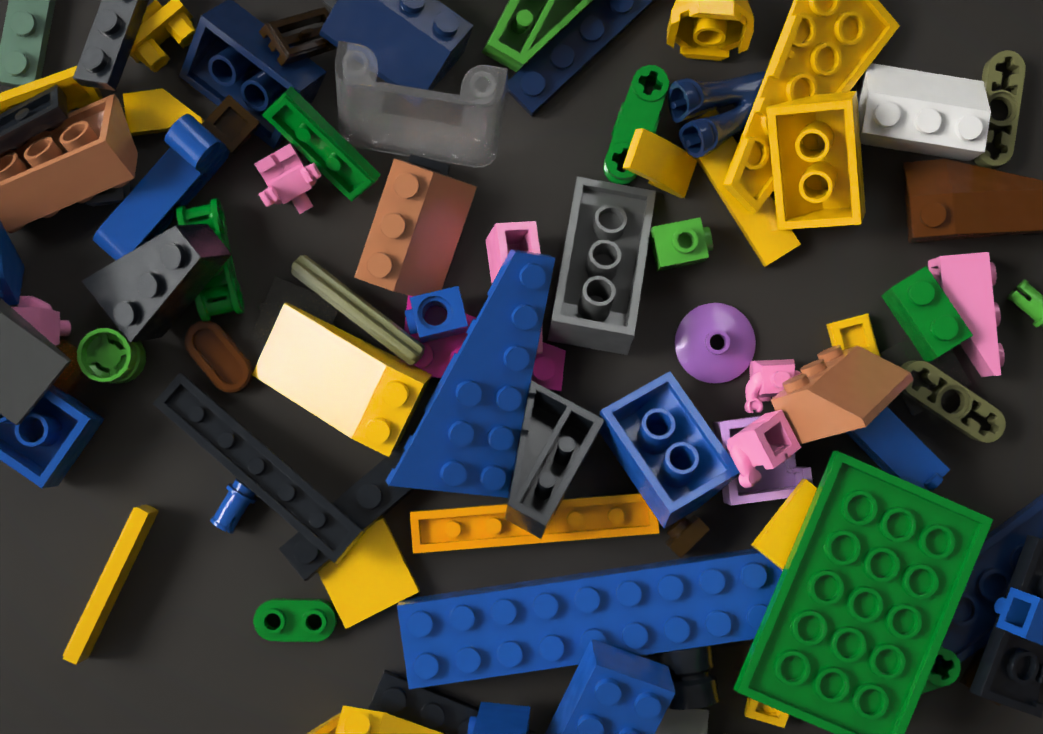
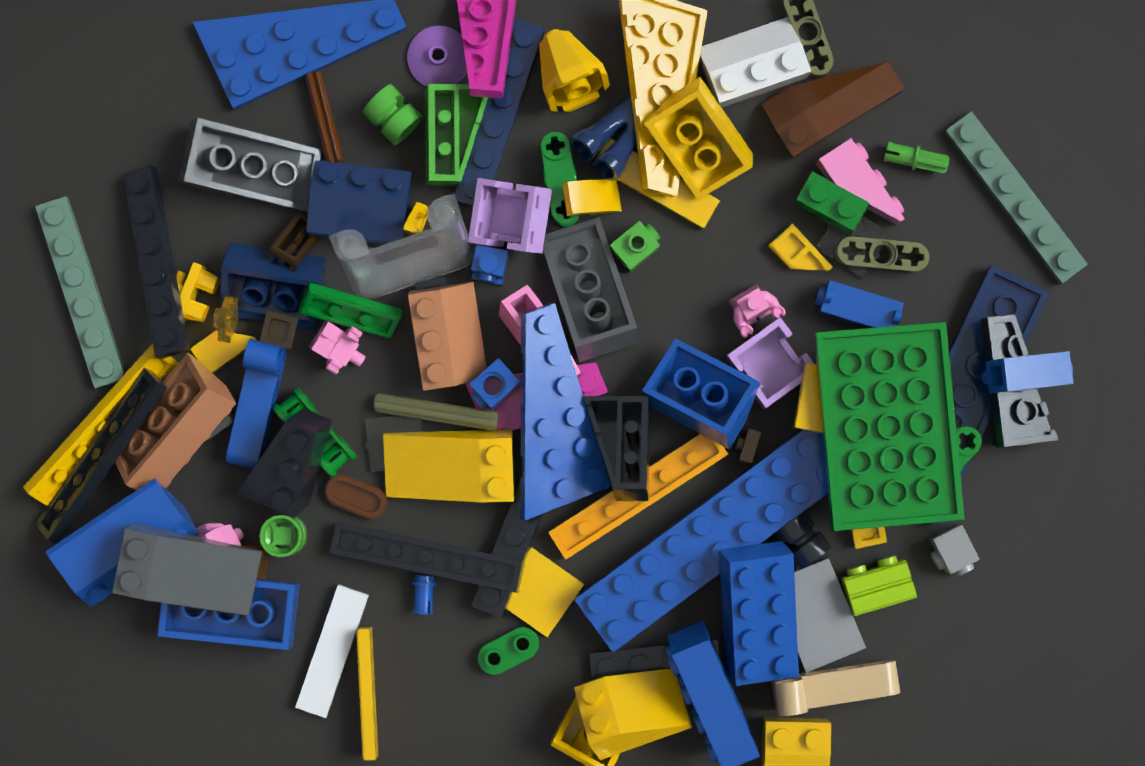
camera: 20 degrees left, 0 degrees up
medium lavender dish [674,303,756,384] -> none
bright pink piece [727,410,801,488] -> none
nougat slope [771,345,914,444] -> none
none -> clear yellow plate [213,296,238,343]
none -> white tile [295,584,369,718]
none -> yellow tile [403,202,430,239]
none -> lavender piece [468,178,552,253]
none -> blue brick [471,244,509,286]

